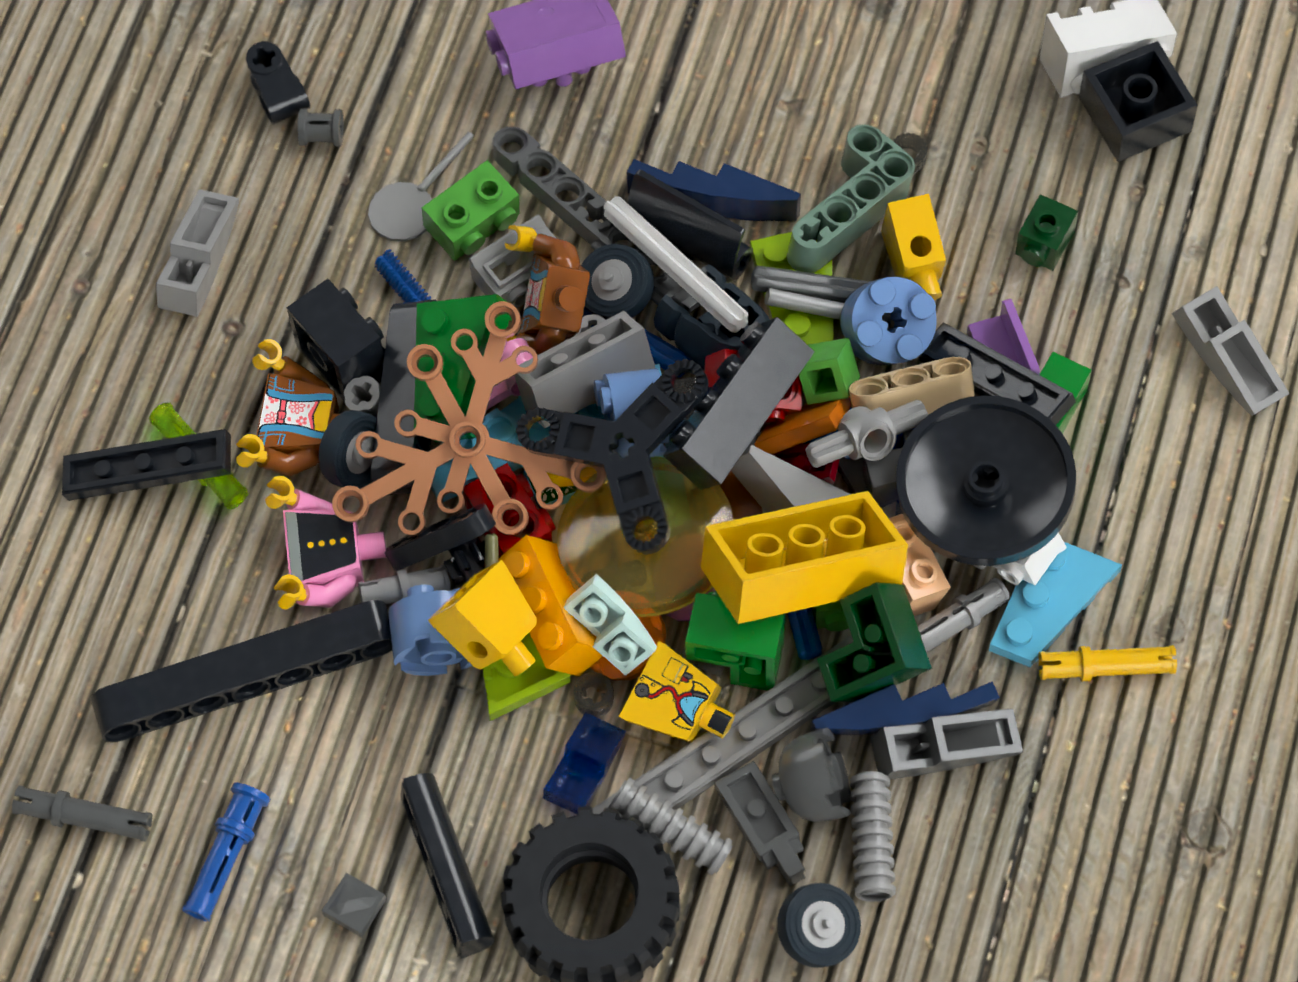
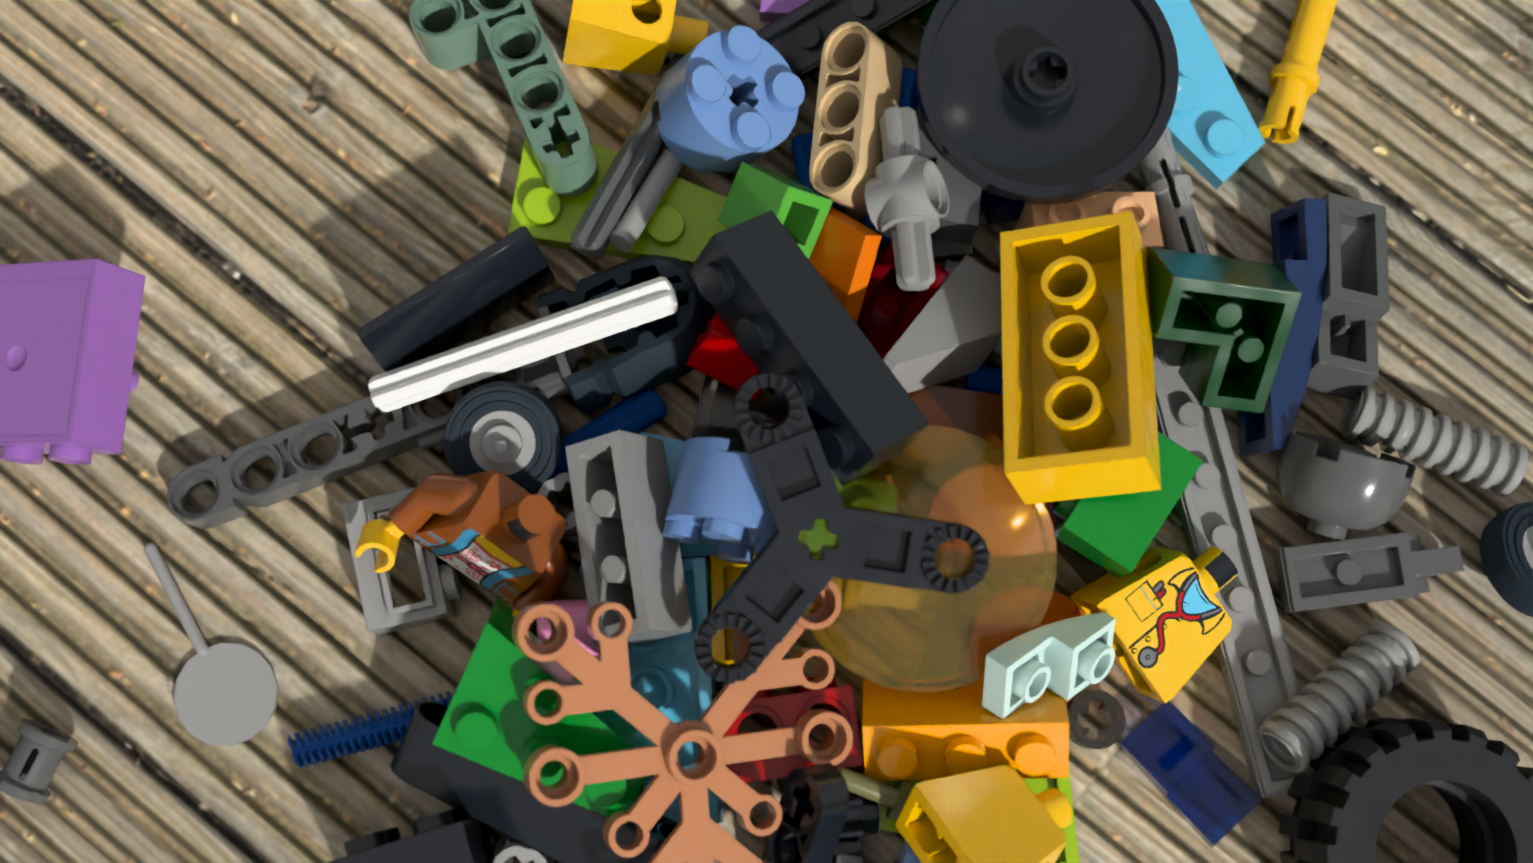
camera: 75 degrees left, 15 degrees up
bright green brick [422,160,520,261] -> none
dark blue slope [626,159,801,221] -> none

